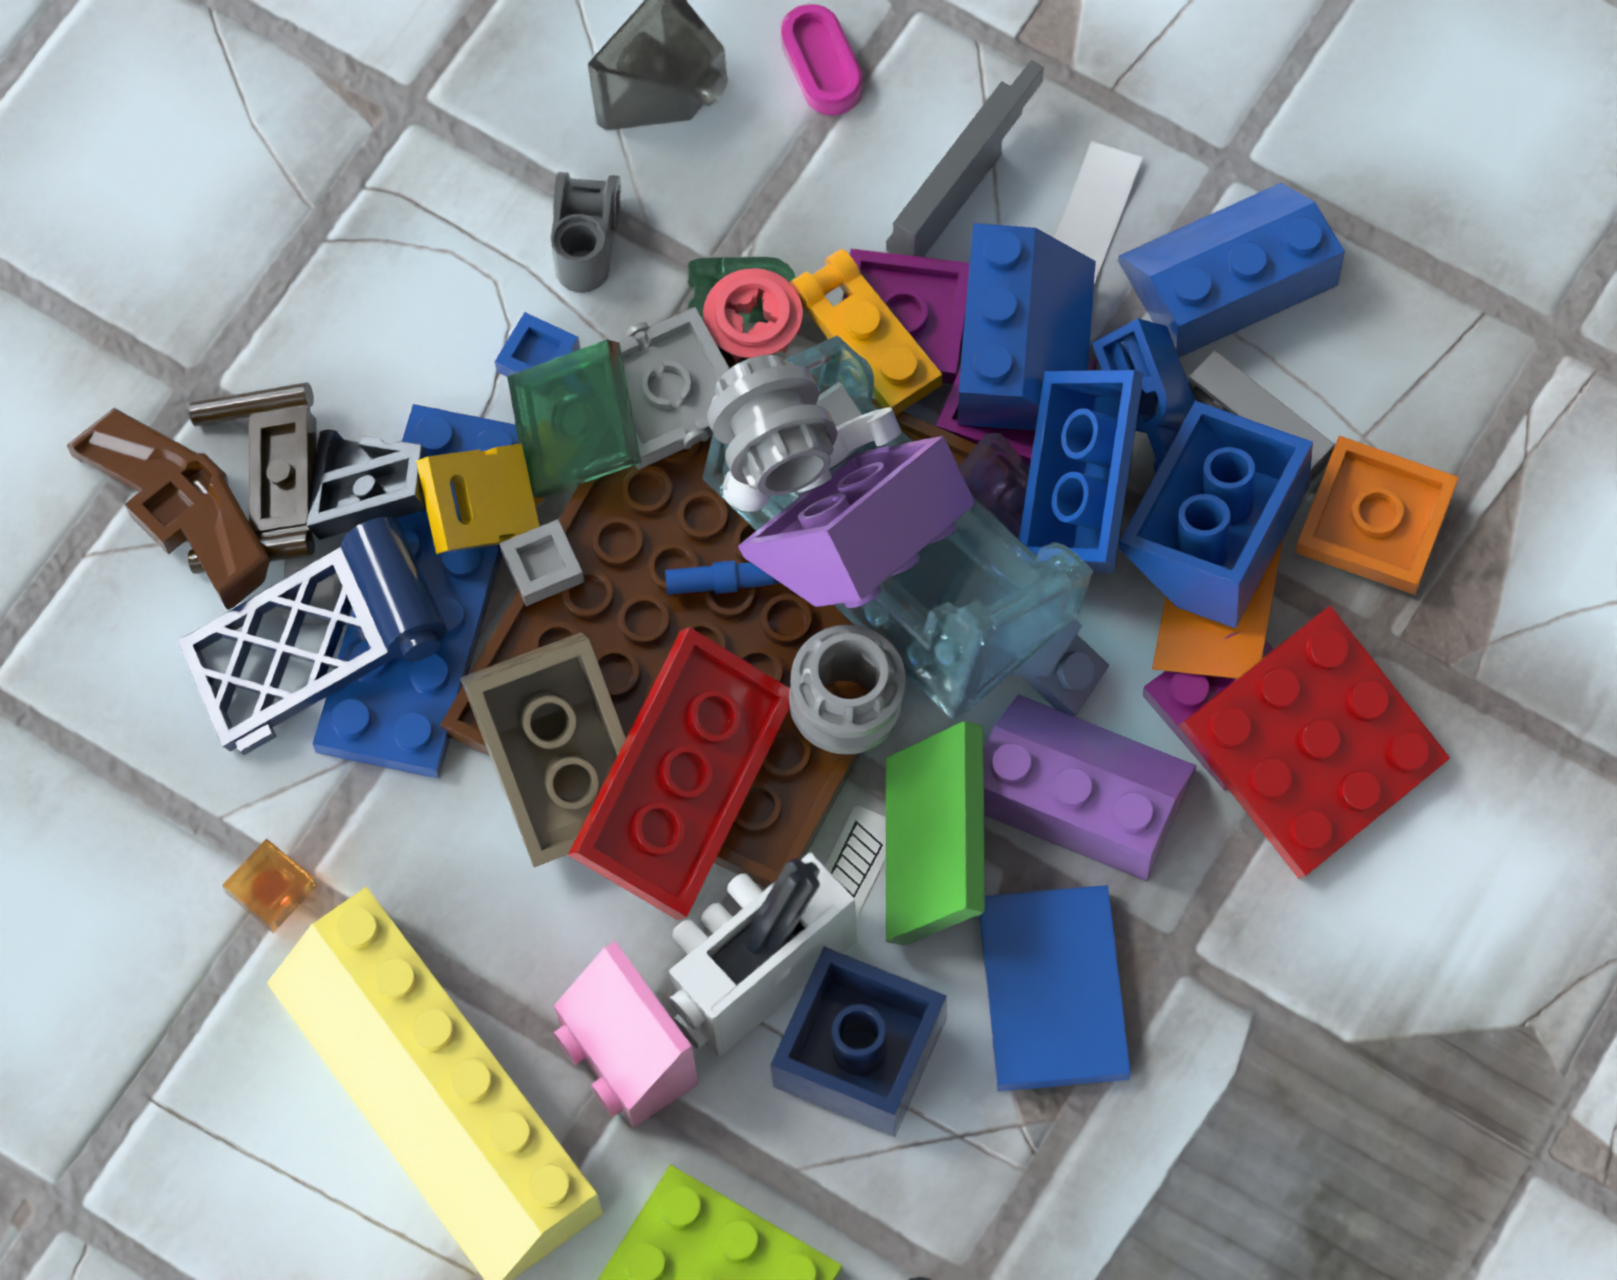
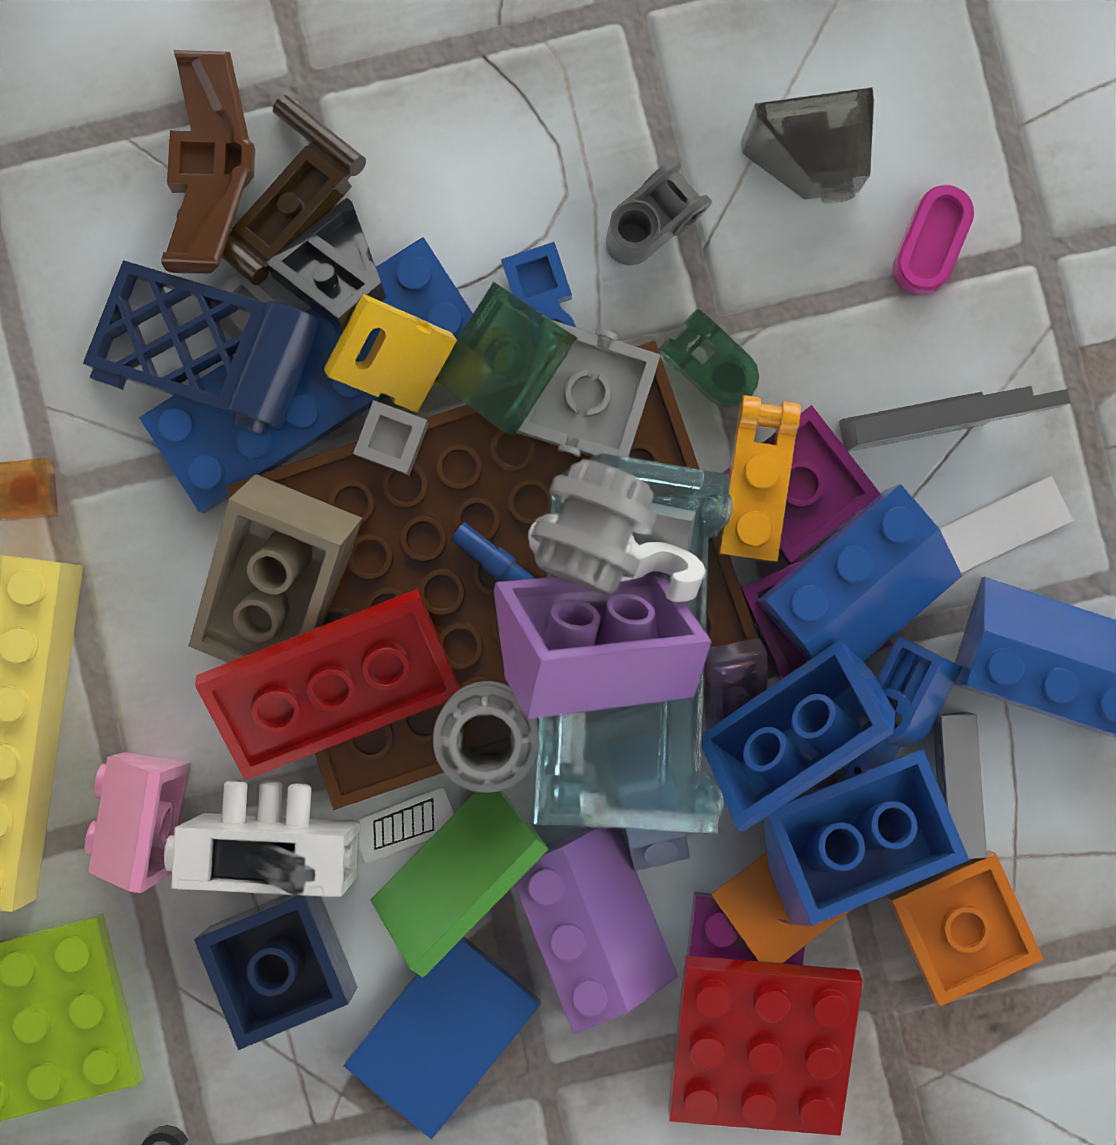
camera: 40 degrees right, 20 degrees up
coral gear [703,269,803,362] -> none

